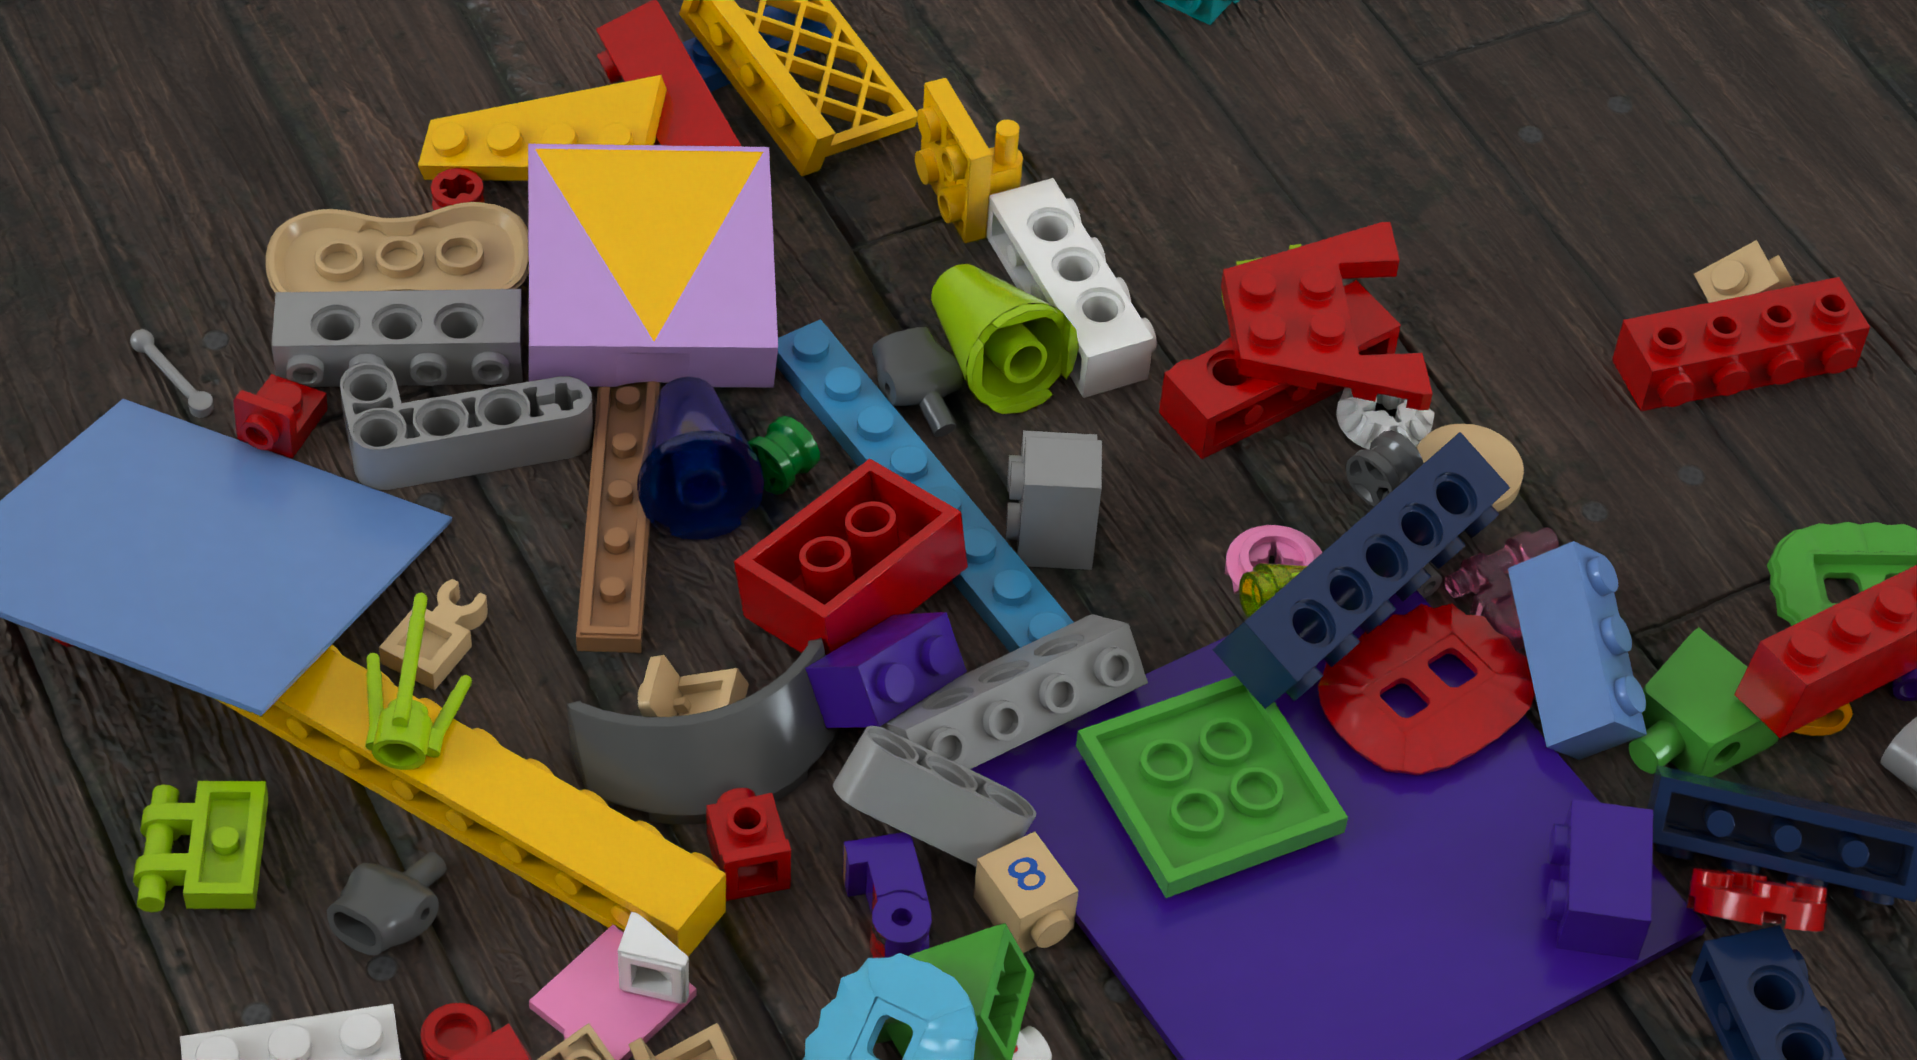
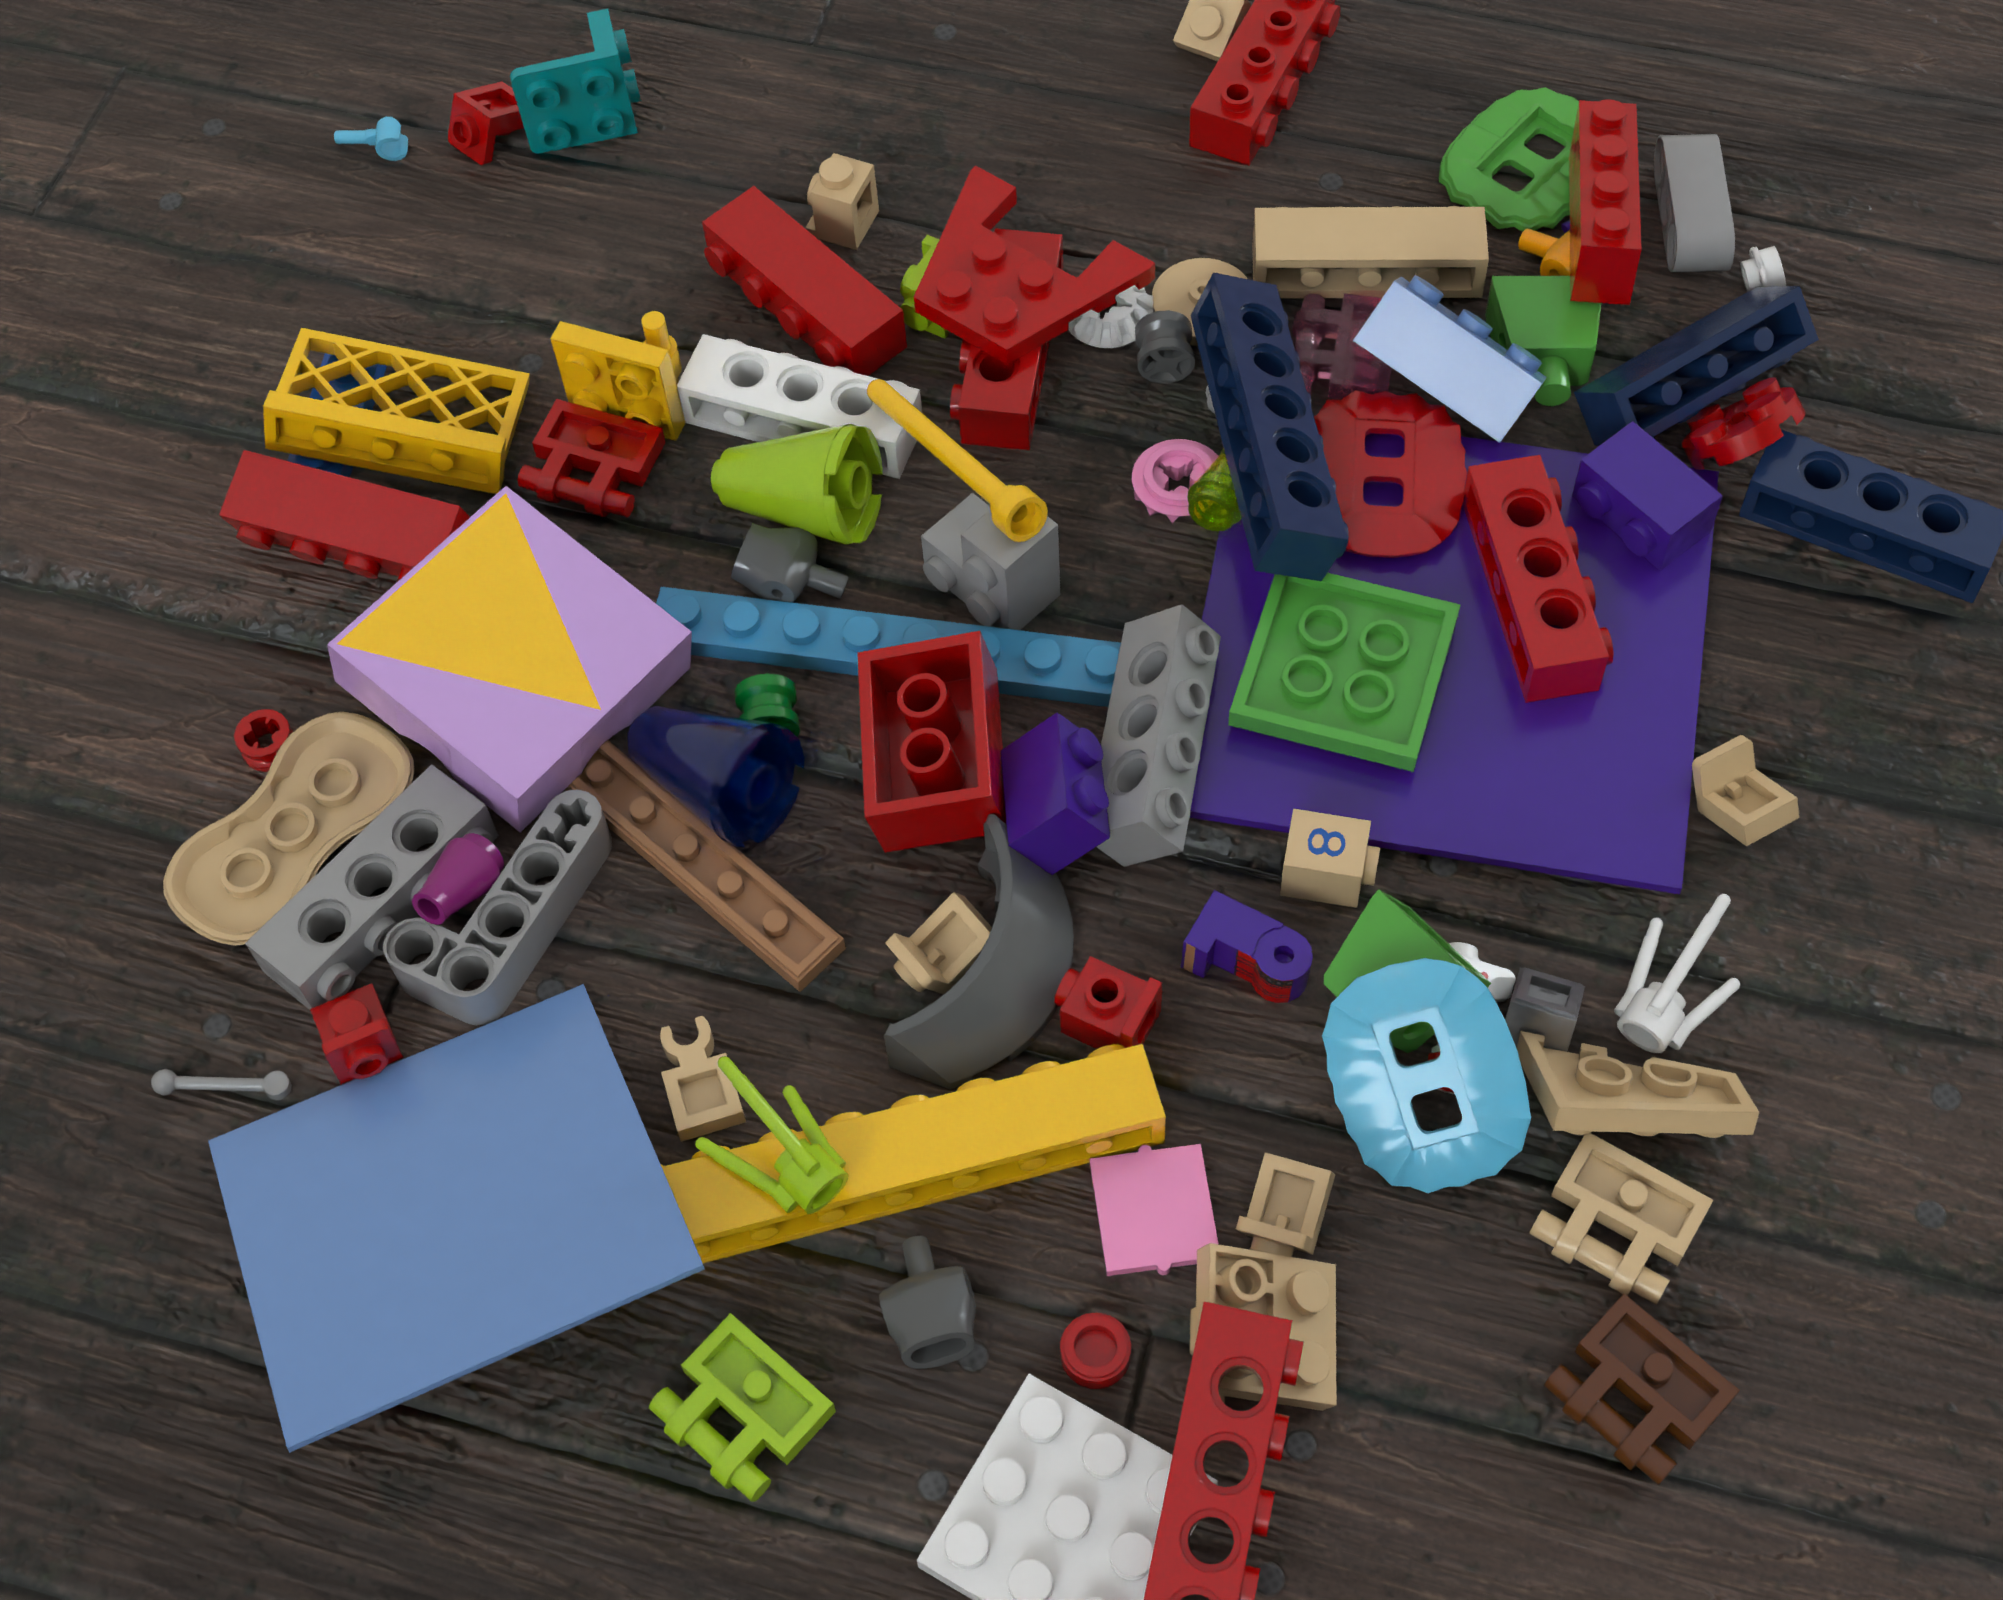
camera: 40 degrees left, 10 degrees up
yellow wing [418,75,667,181] -> none
white slope [618,912,689,1004] -> none
light grey beam [833,726,1036,866] -> none
none -> magenta cone [412,833,504,925]
none -> red plate [518,399,666,517]
none -> red brick [702,186,907,376]
none -> tan brick [806,153,879,250]
none -> yellow piece [867,379,1048,542]
none -> tan brick [1252,206,1489,298]
none -> red brick [1463,455,1614,703]

